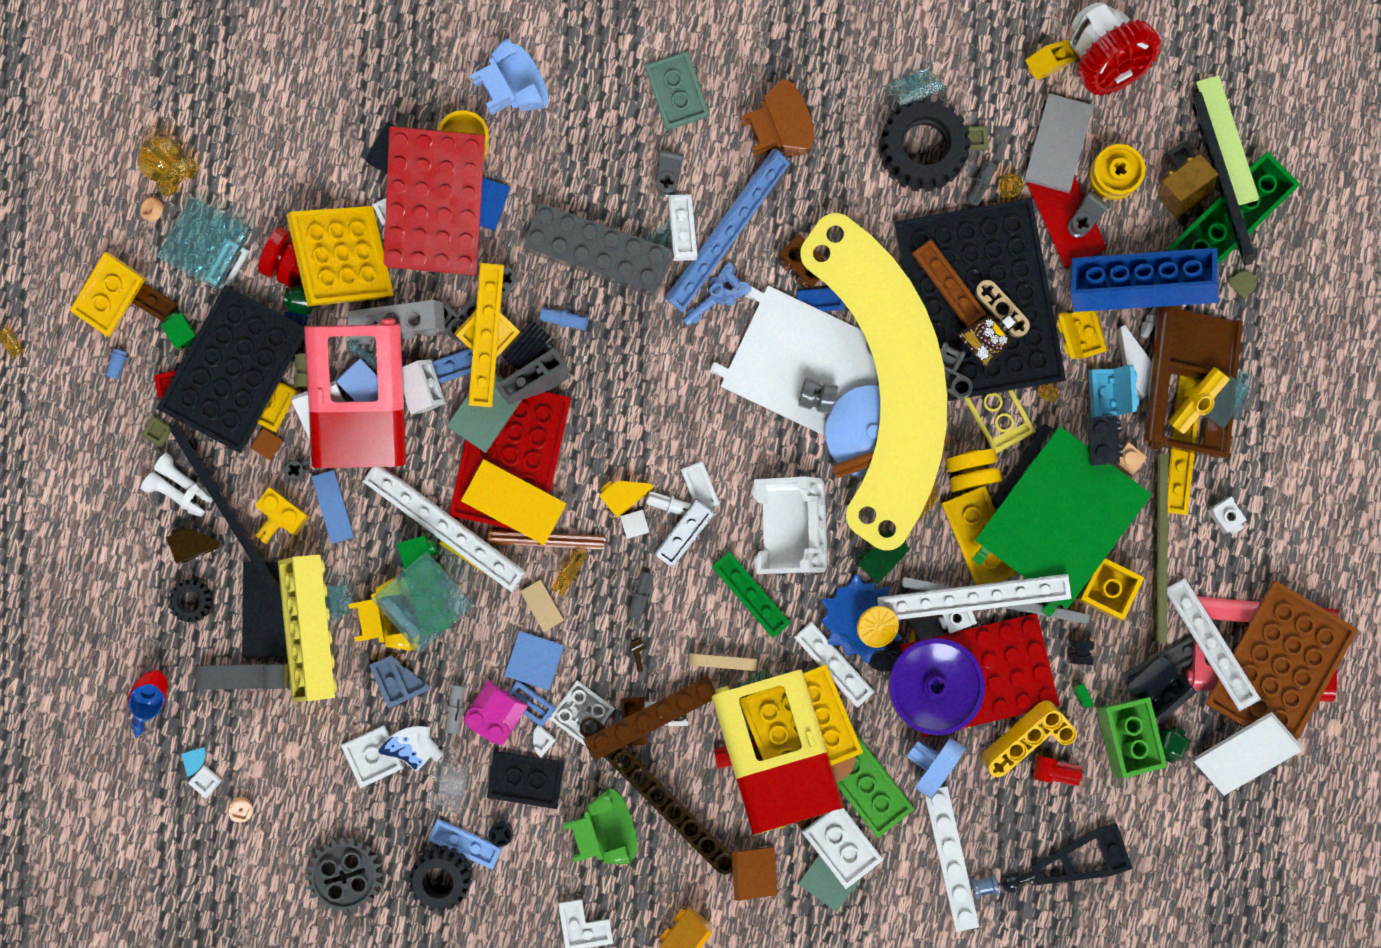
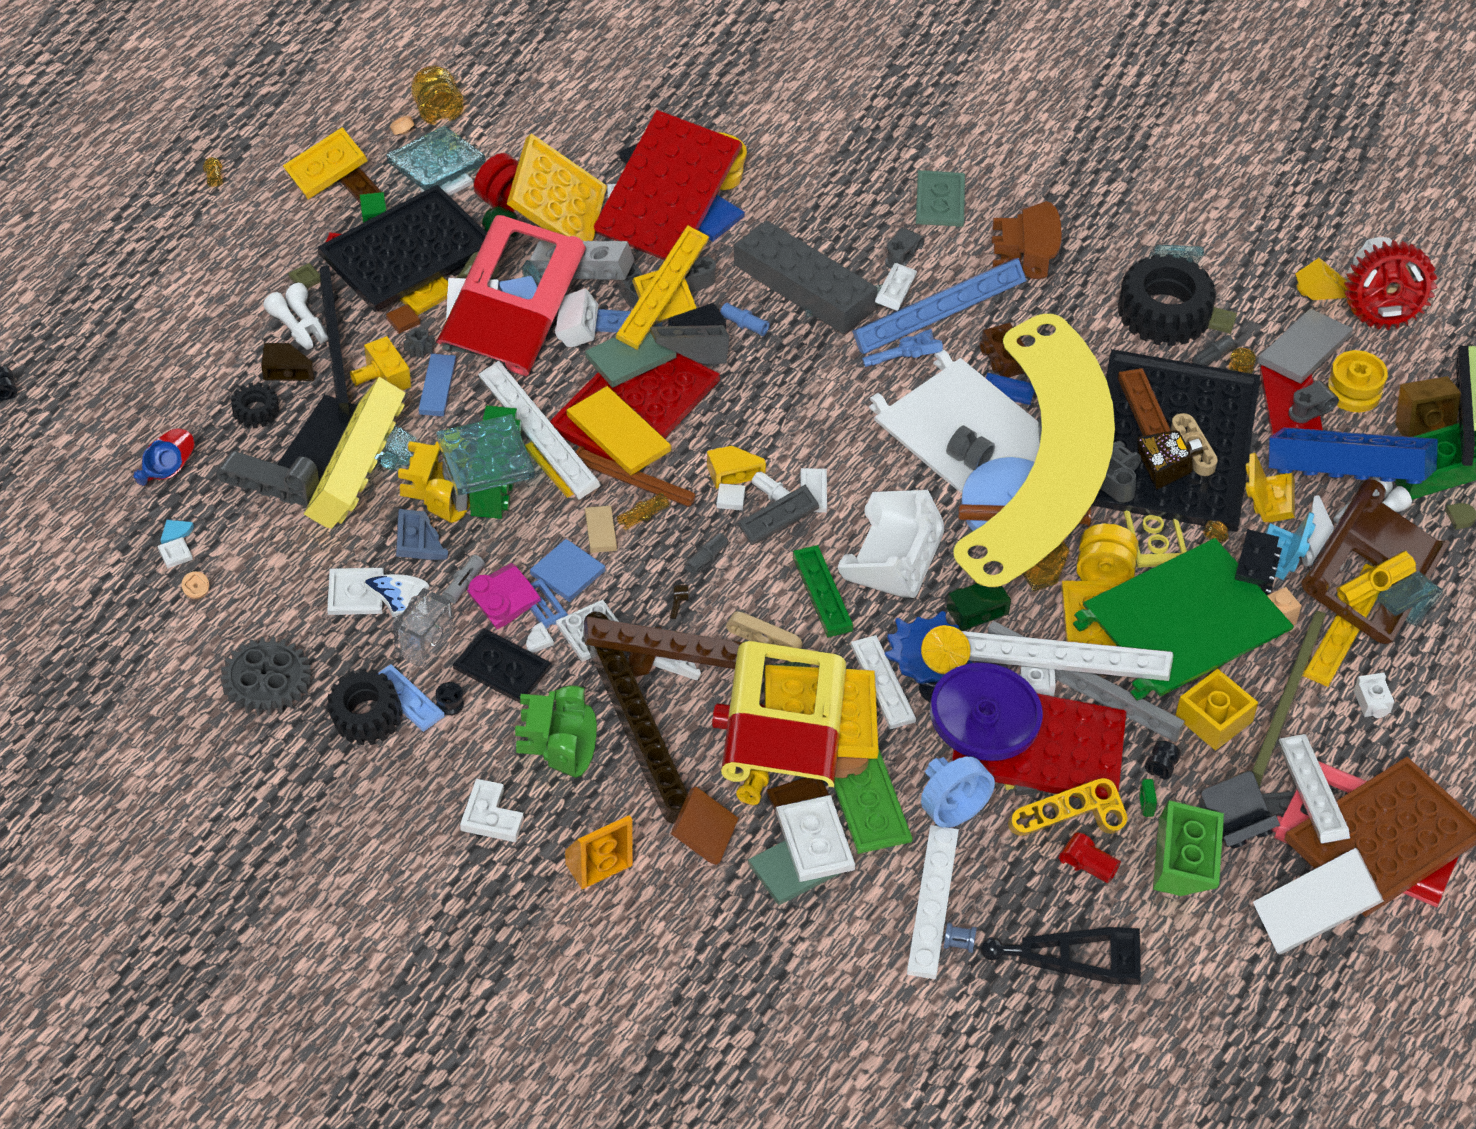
camera: 25 degrees right, 35 degrees down
medium blue pin [105,349,128,380] -> none
light blue piece [470,38,548,115] -> none
dark green head [1159,726,1190,763] -> none

